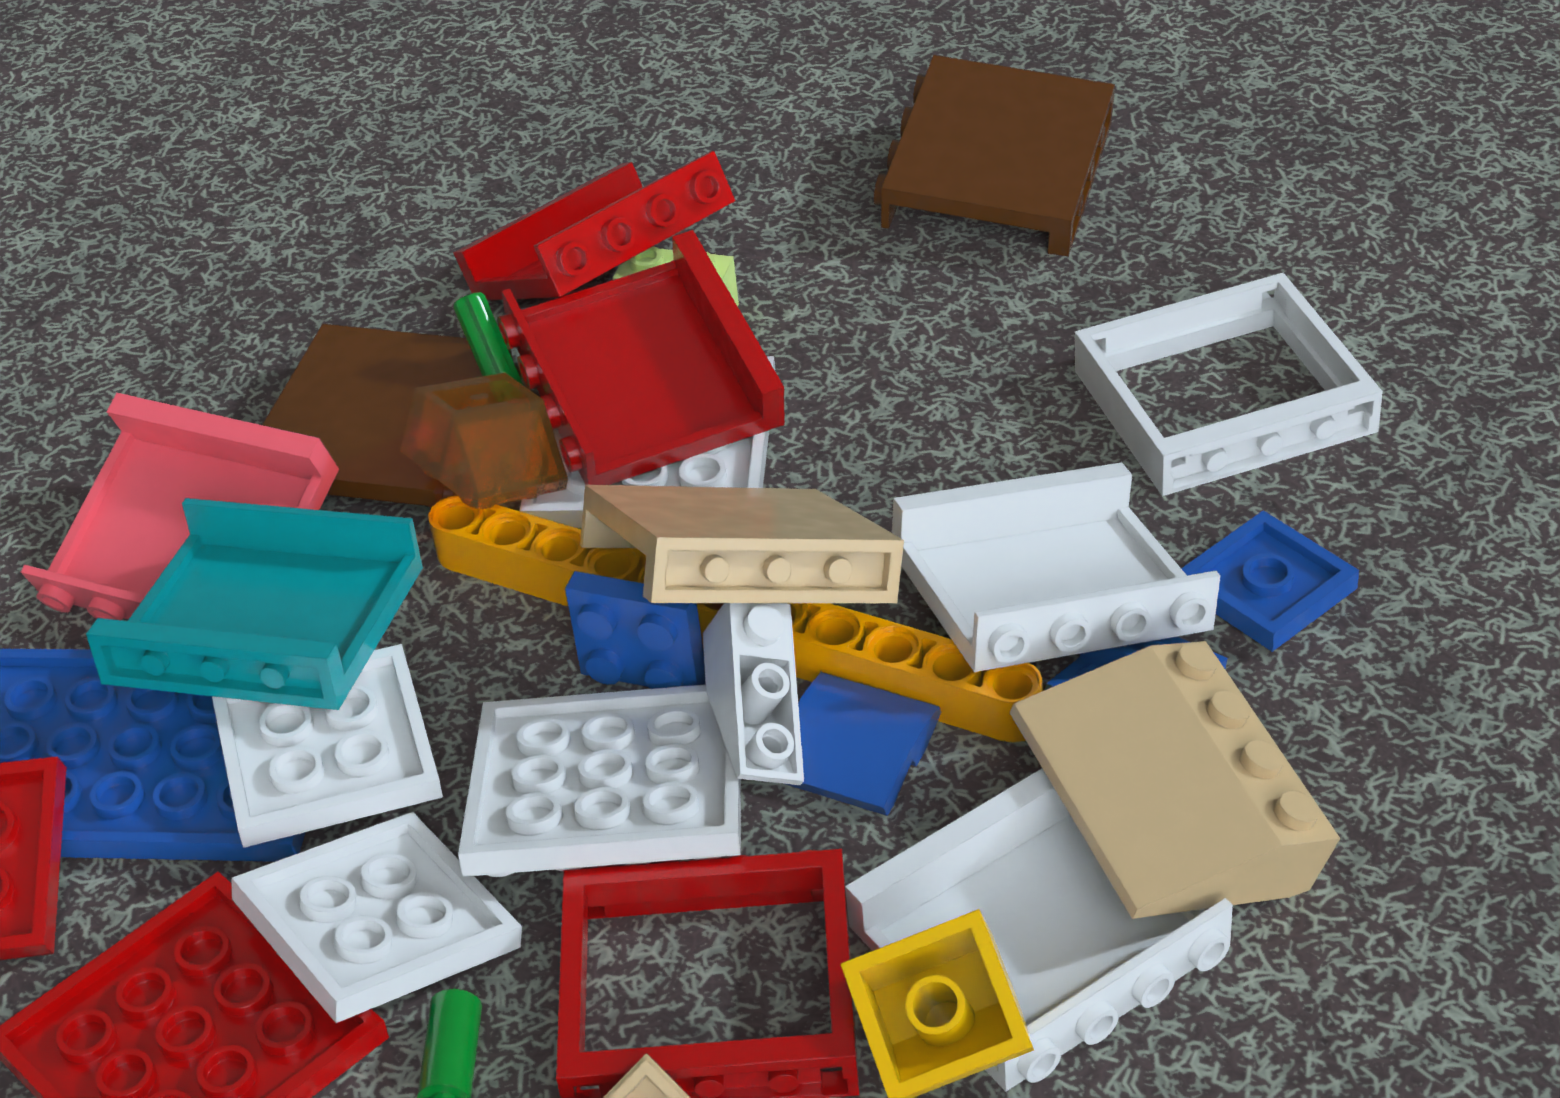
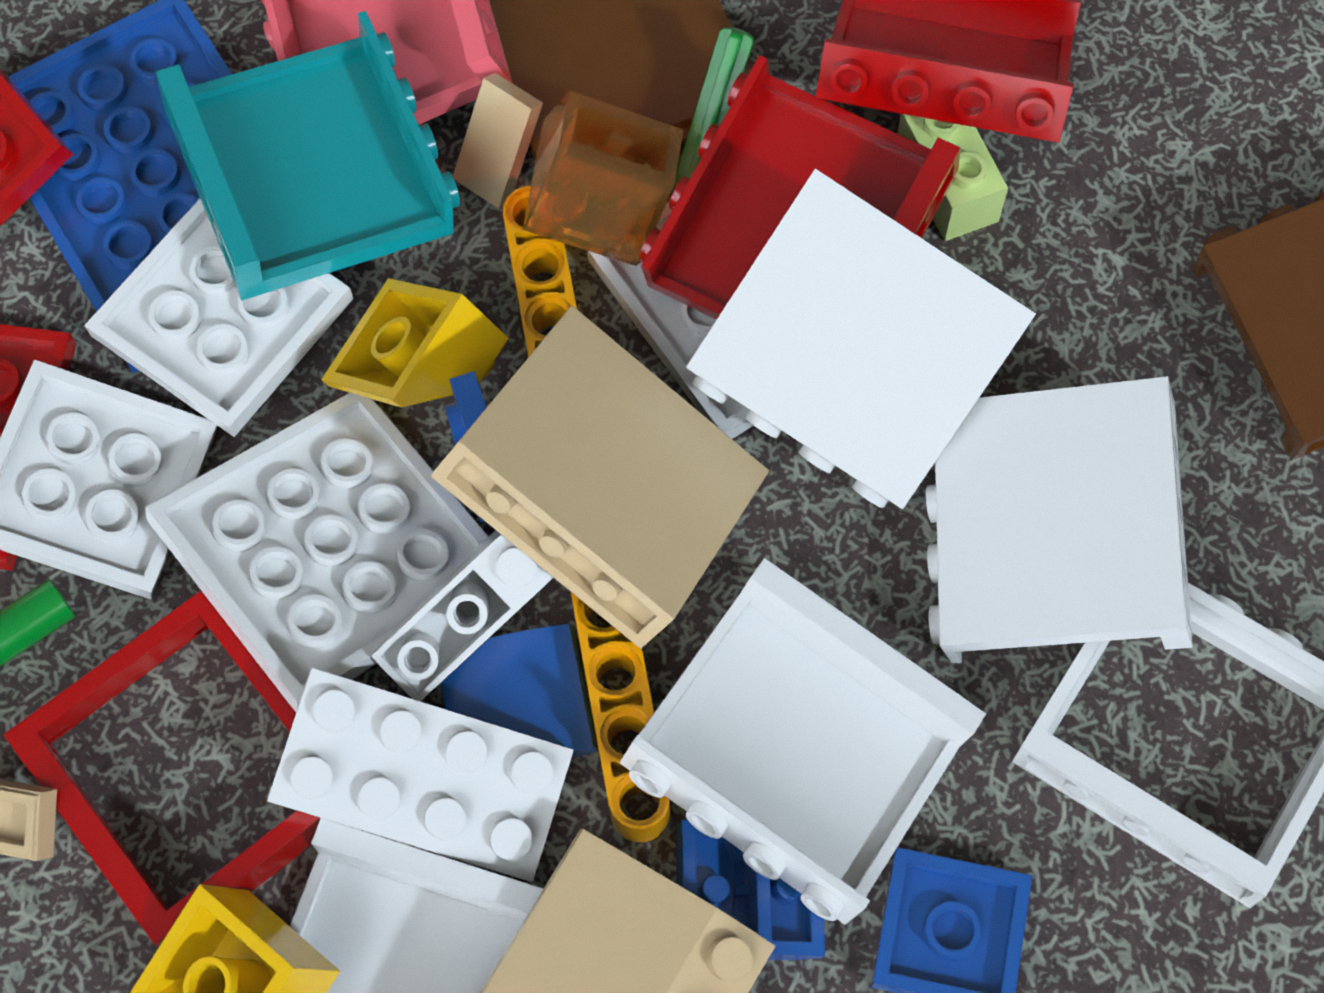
camera: 50 degrees right, 25 degrees up
none -> white plate [267,668,574,882]
none -> yellow slope [321,278,509,408]
none -> tan tile [453,72,543,209]
none -> white panel [686,169,1036,509]
none -> white panel [926,376,1193,663]

